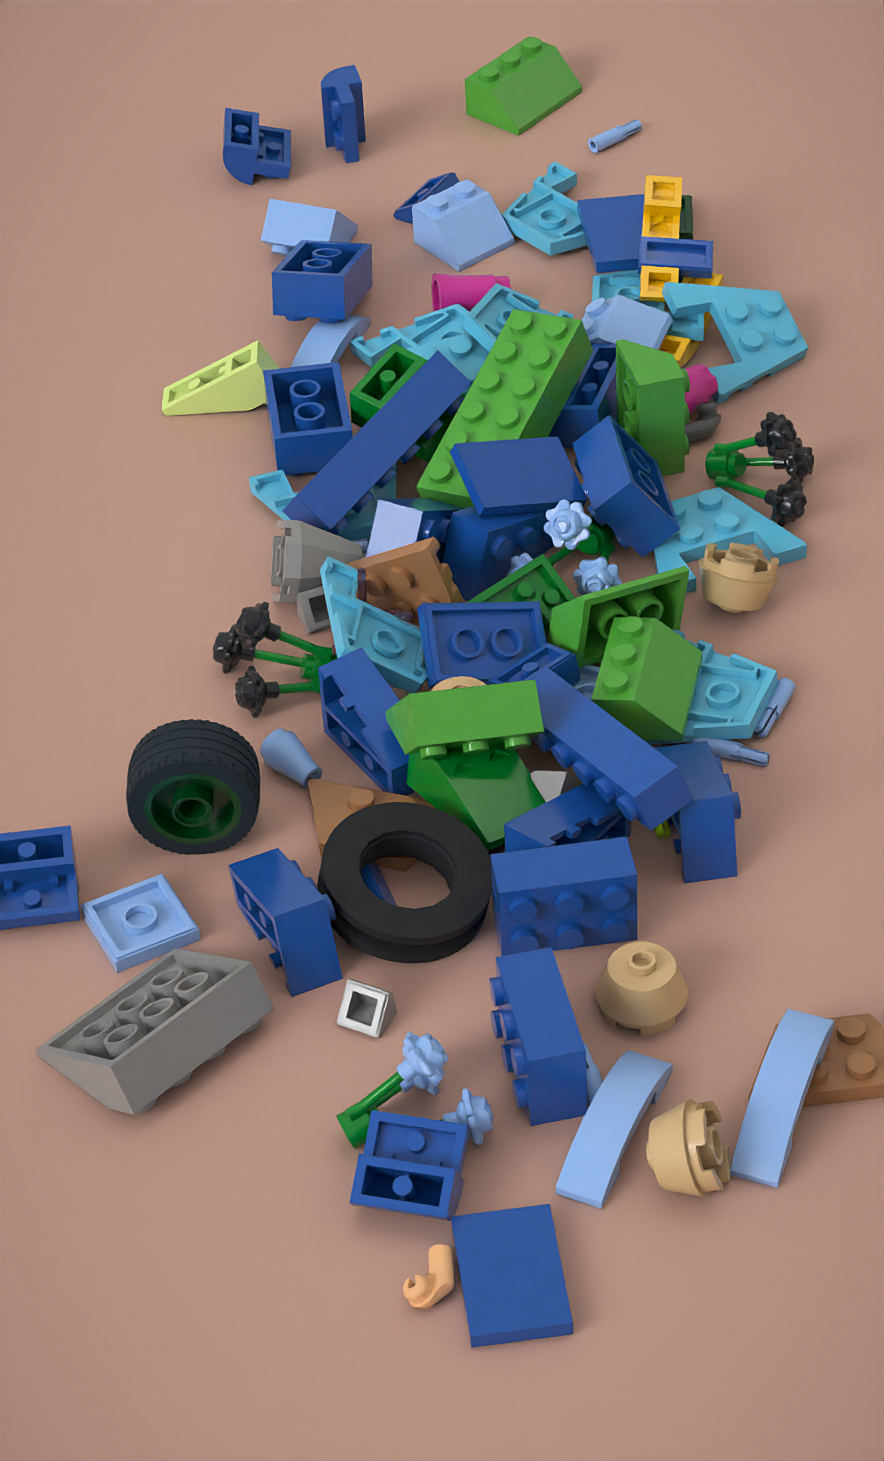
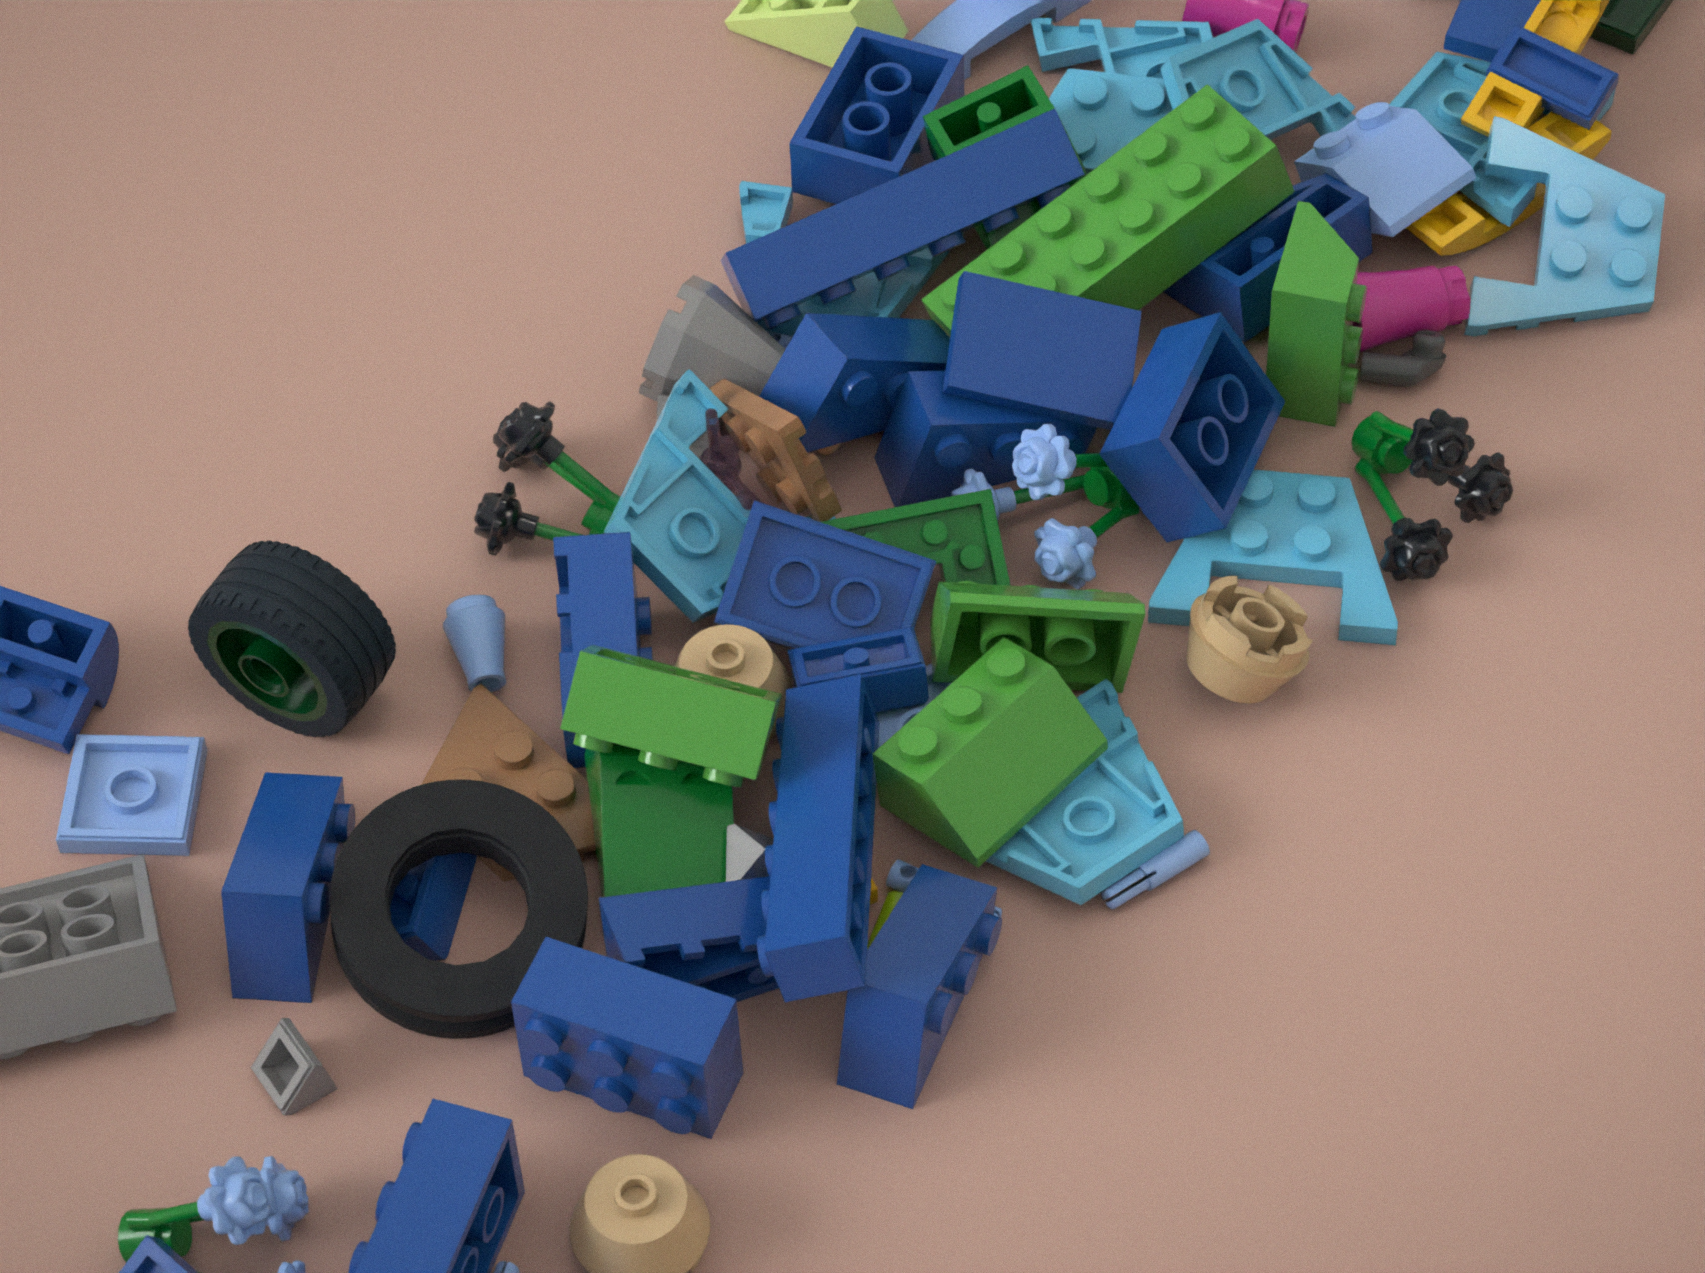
camera: 30 degrees right, 10 degrees up
light blue piece [692,738,770,767] -> none

